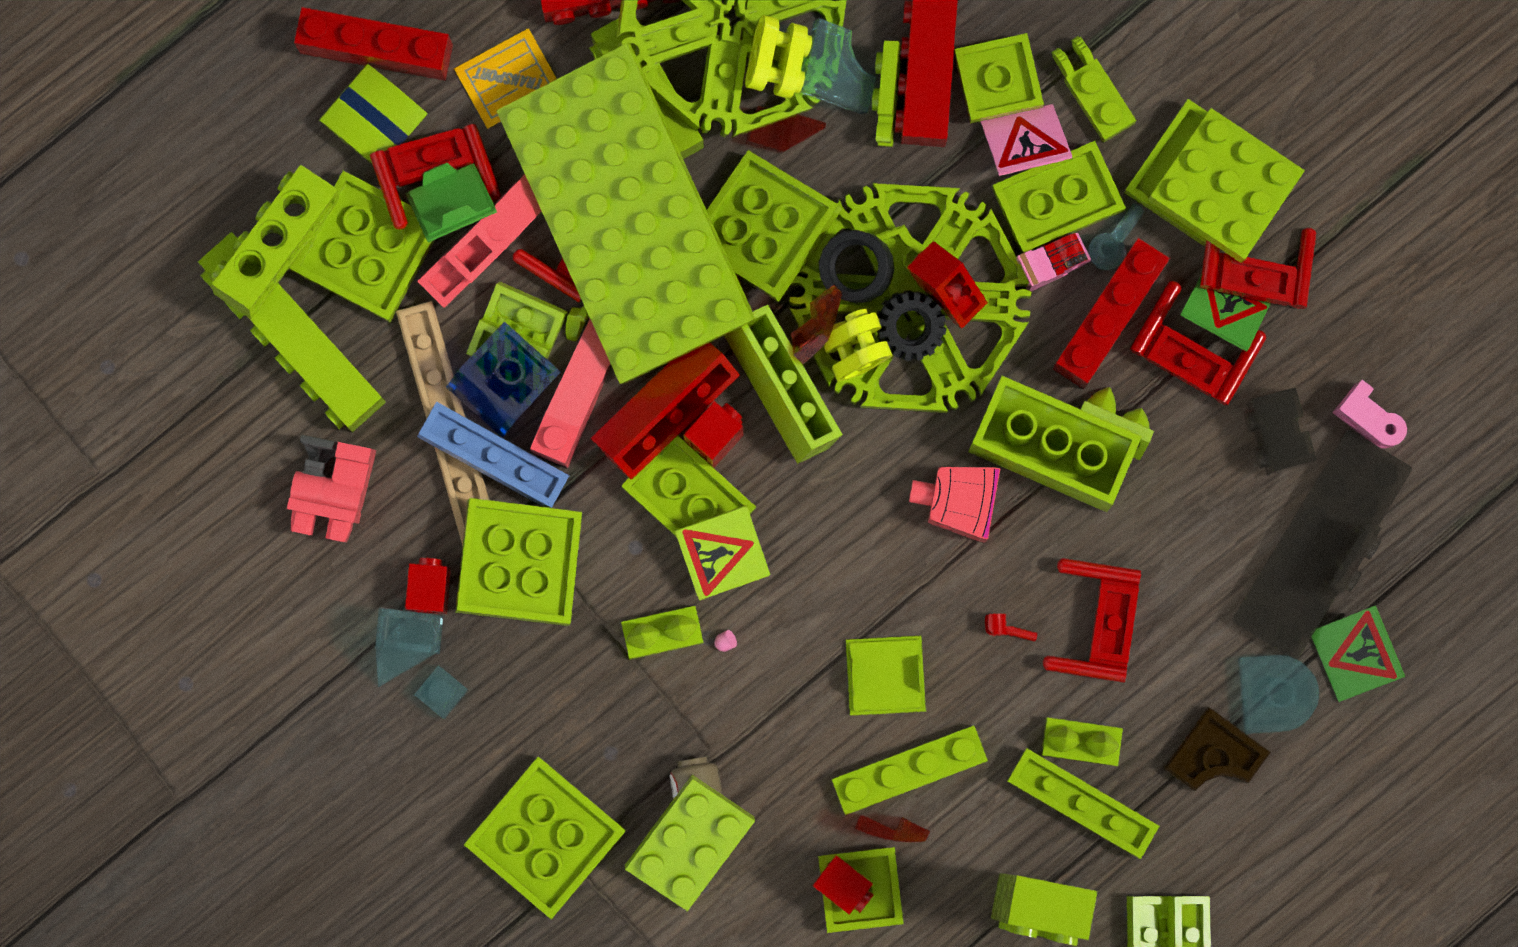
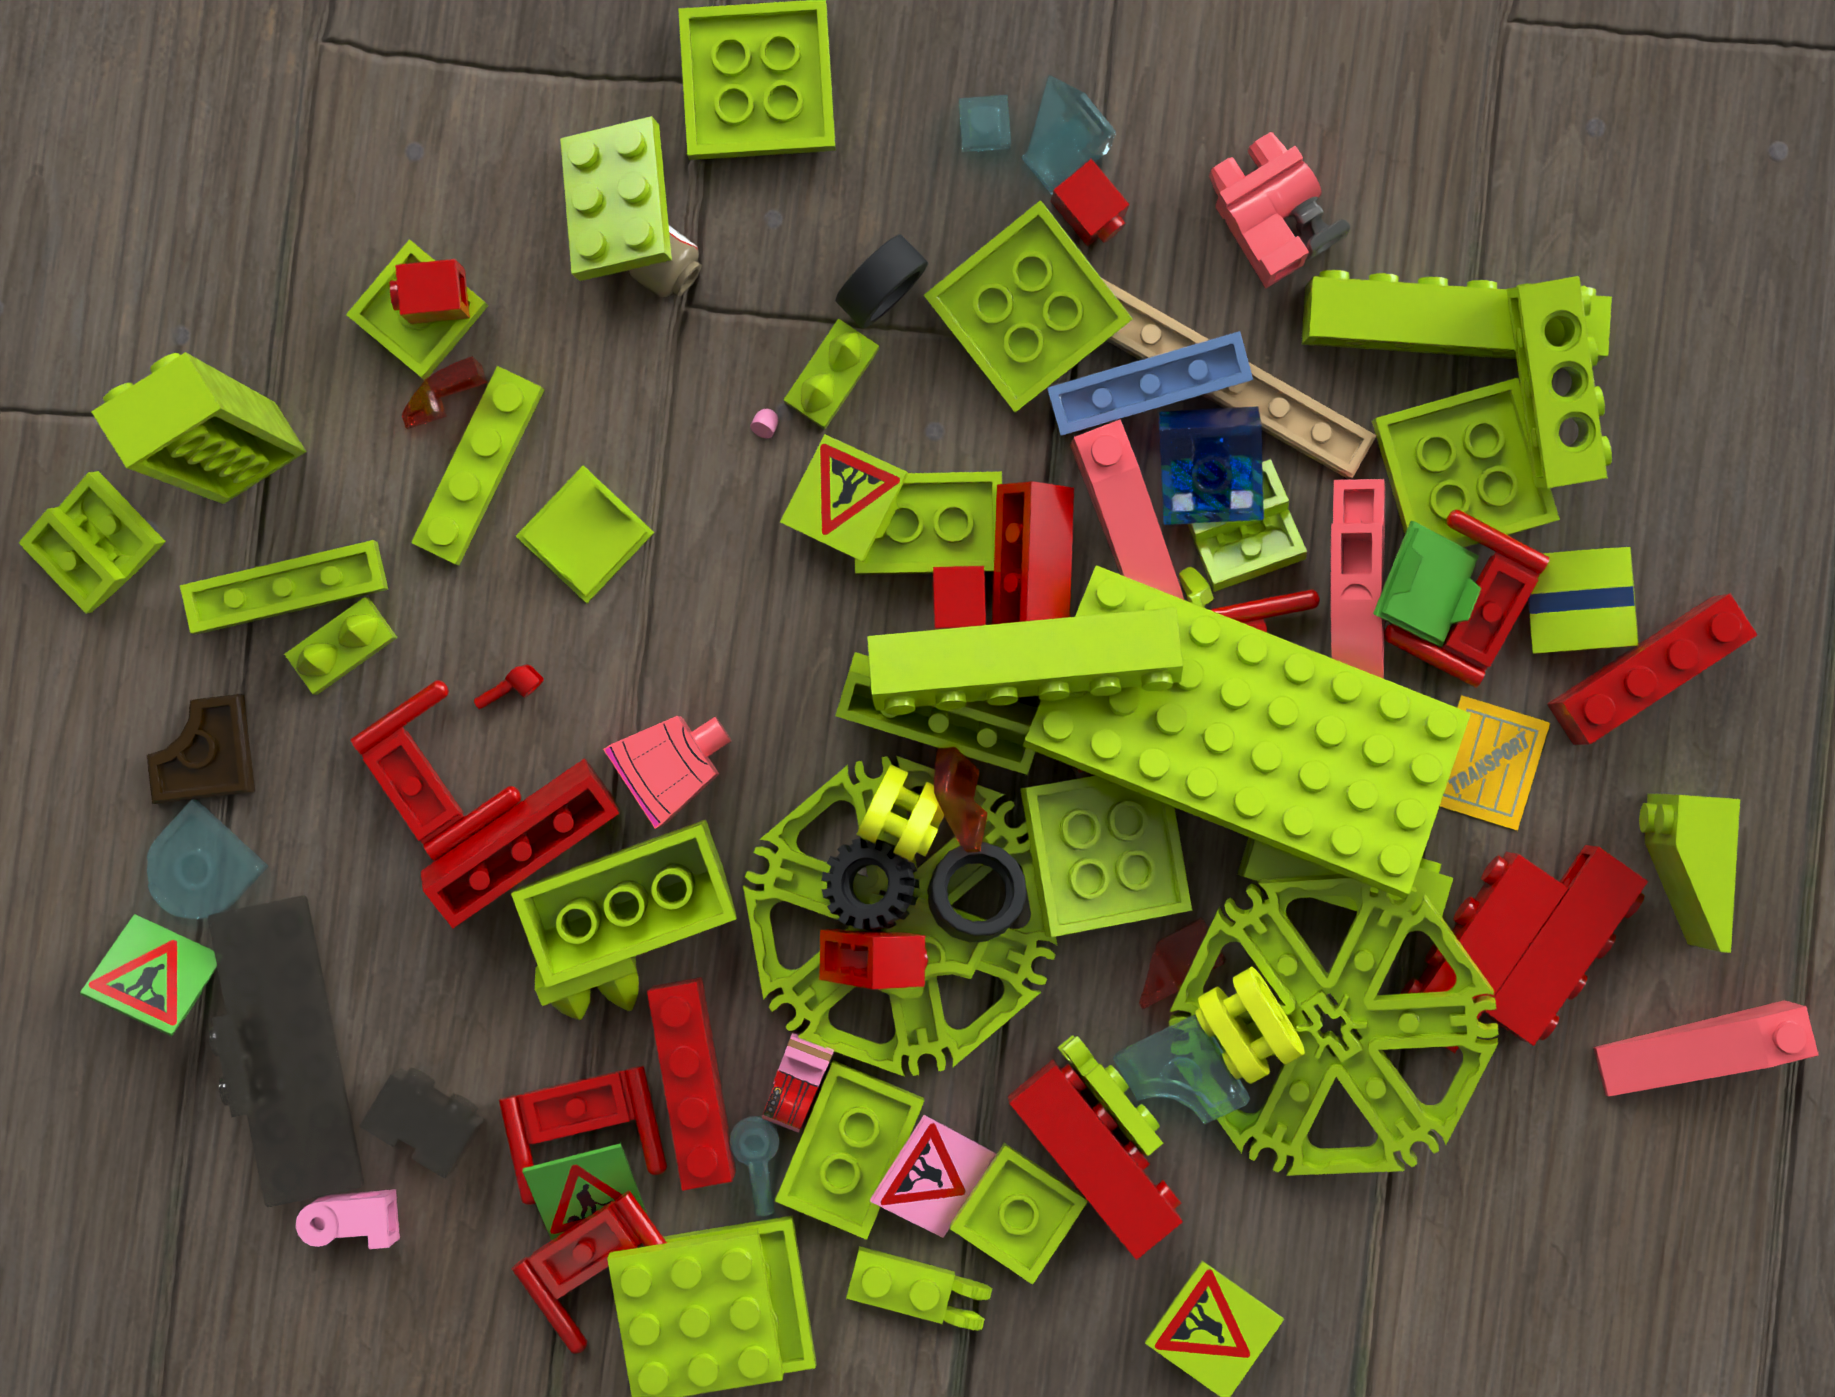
camera: 135 degrees right, 5 degrees up
none -> red brick [421,758,619,929]
none -> black tyre [835,234,928,328]
none -> lime brick [867,607,1183,715]

